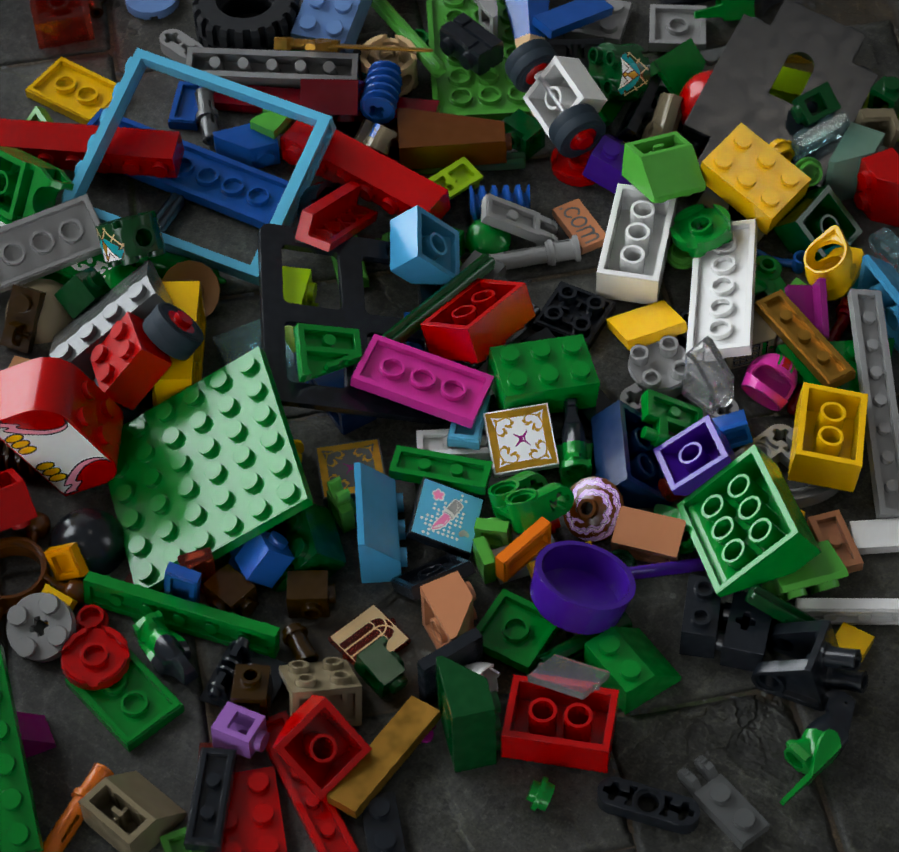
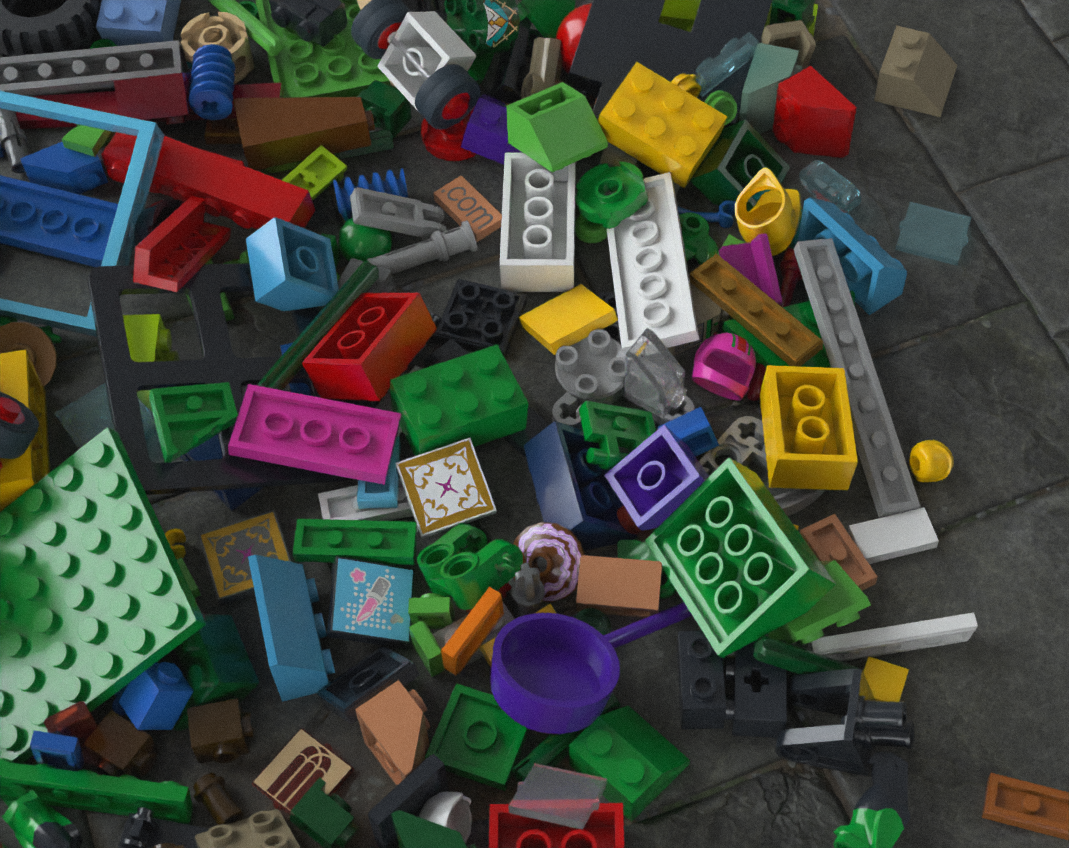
camera: 10 degrees left, 5 degrees up
pearl gold sword [274,37,433,52] -> none
bright green plate [326,476,356,533] -> none
dark tan leg [354,119,398,156] -> none
green animal [555,398,593,489] -> none
dark green brick [790,81,842,128] -> none
none -> dark grey axle [512,563,545,617]

